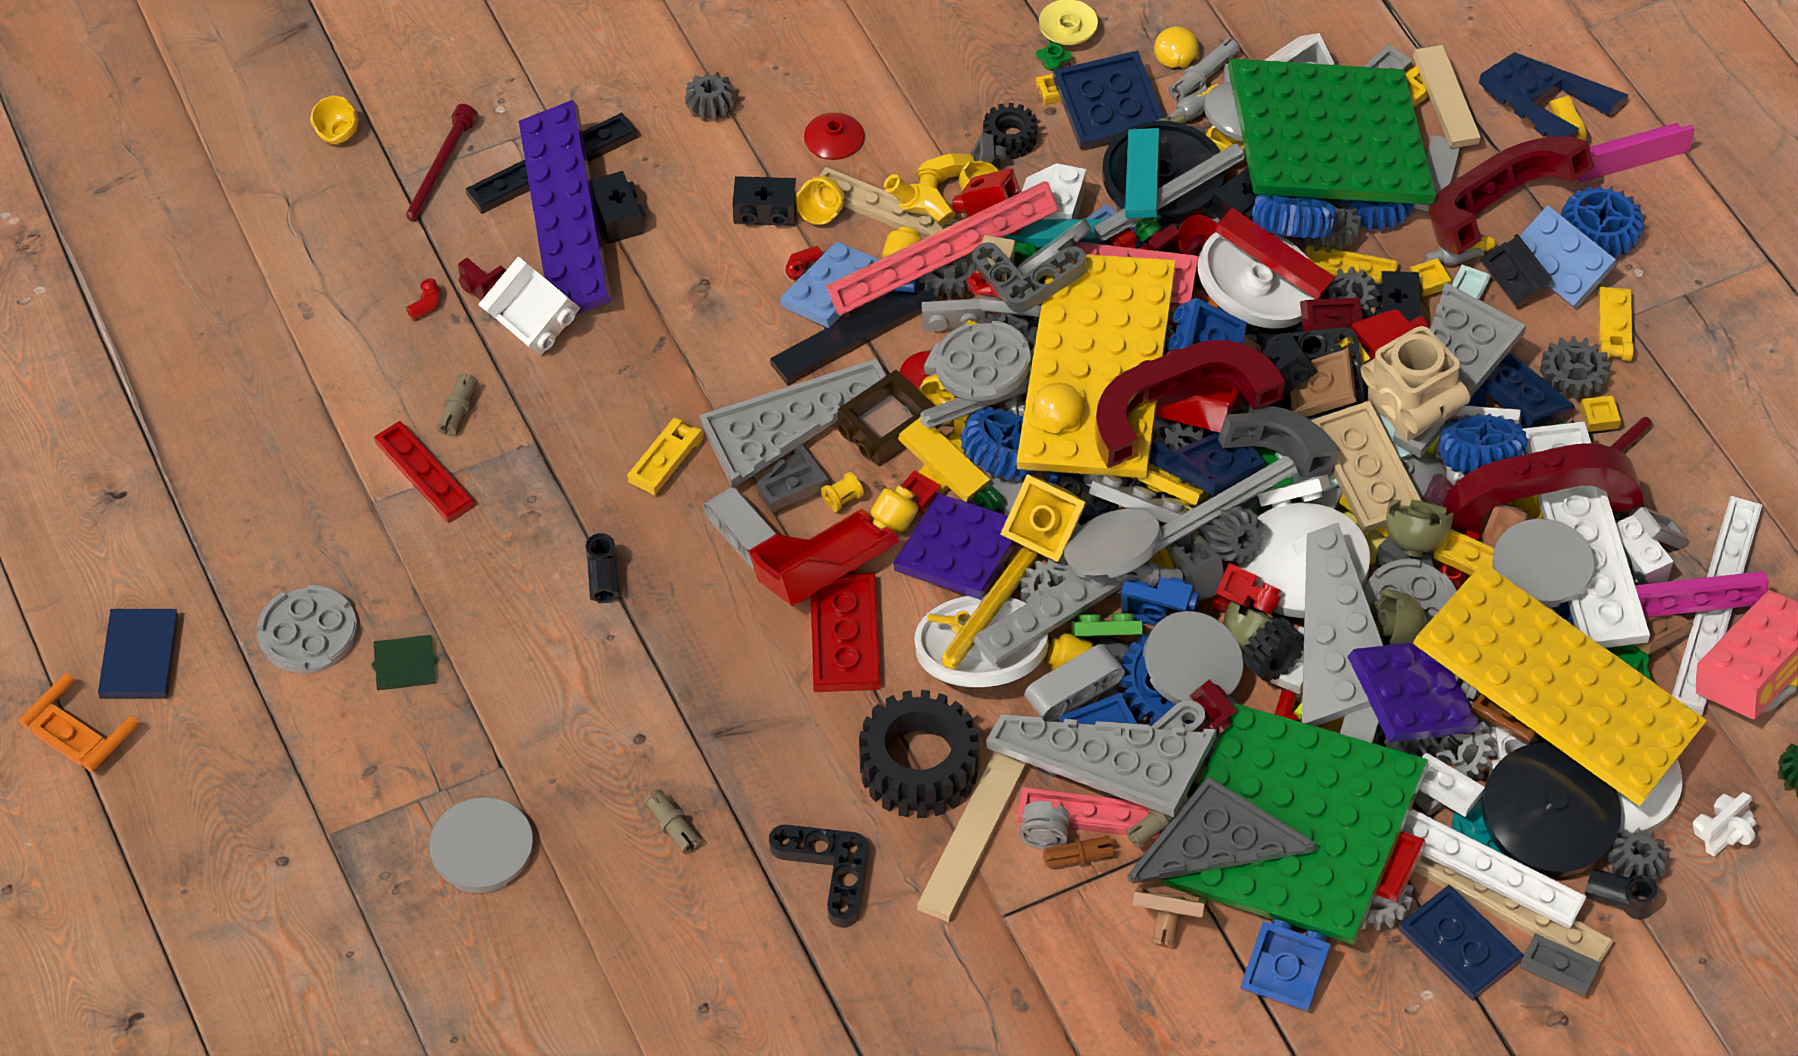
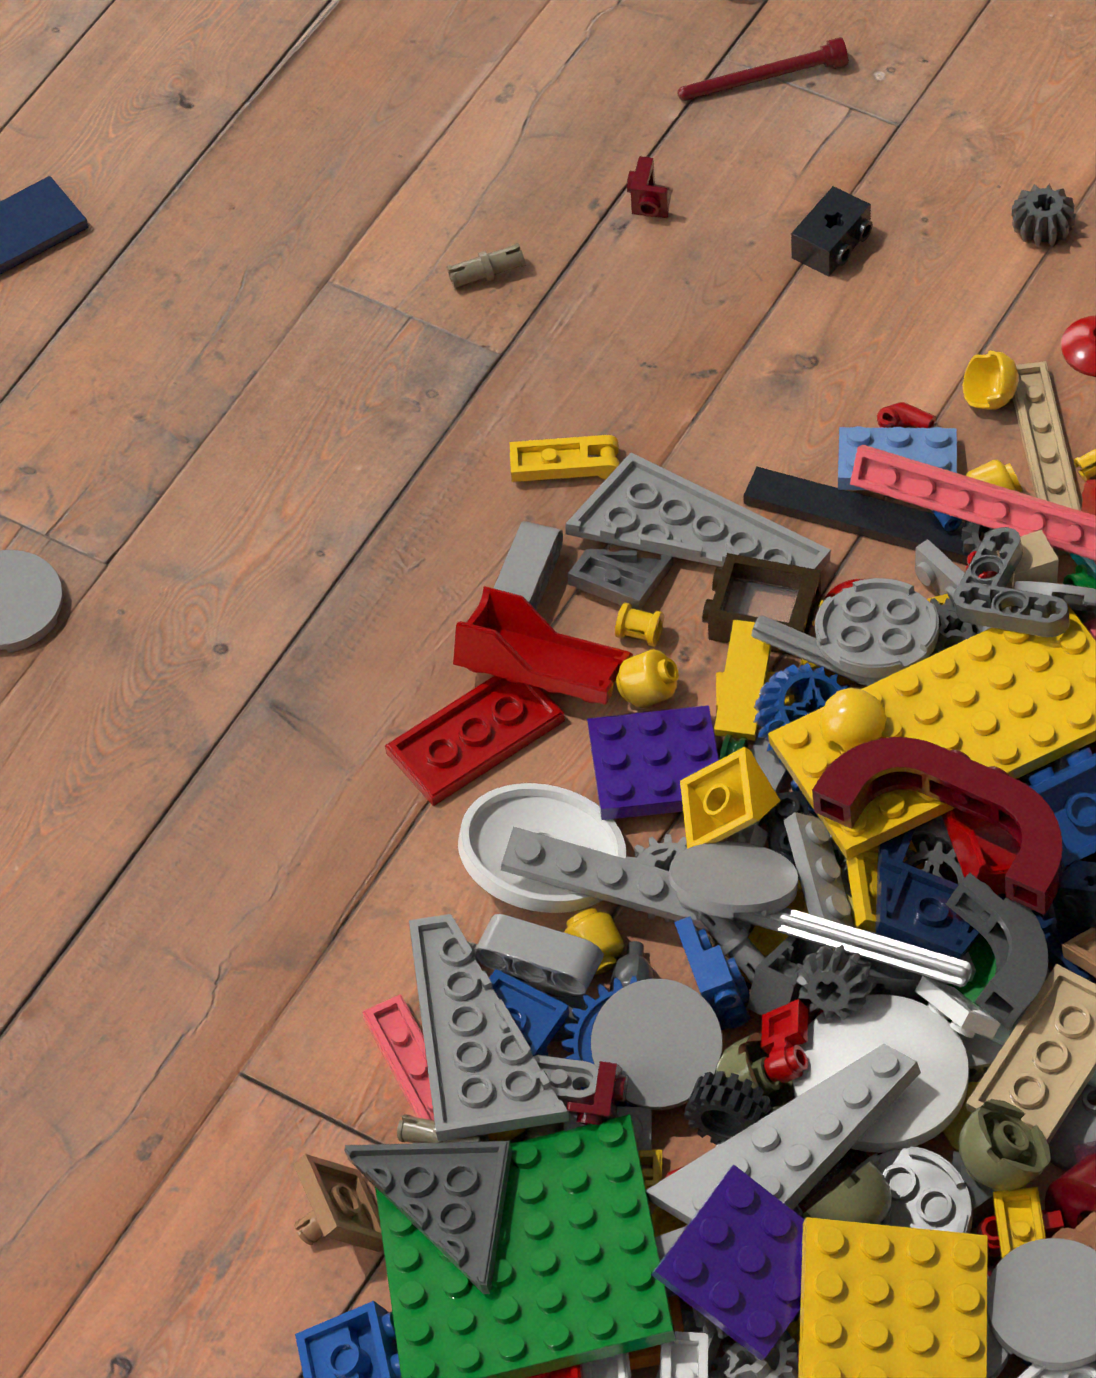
camera: 60 degrees right, 0 degrees up
light grey tile [257,585,358,674] -> none
clear green piece [372,635,437,691] -> none
red tile [374,421,475,523] -> none
red arm [406,278,441,320] -> none
black tile [466,112,638,214] -> none
white panel [478,257,580,356] -> none
dark purple plate [519,100,612,314] -> none
black piece [586,533,619,604] -> none
dark tan pin [644,789,701,854] -> none
black brick [732,176,797,226] -> none
black beam [769,825,868,928] -> none
black tyre [859,690,979,818] -> none
yellow arm [884,174,955,226] -> none
red plate [901,470,941,514] -> none
tan tile [917,751,1028,922] -> none
yellow hand [927,610,970,635] -> none
yellow axle [941,546,1038,670] -> none
light grey wheel [1019,801,1070,849] -> none
dark orange axle [1043,835,1113,868] -> none
bright green plate [1071,613,1142,636] -> none

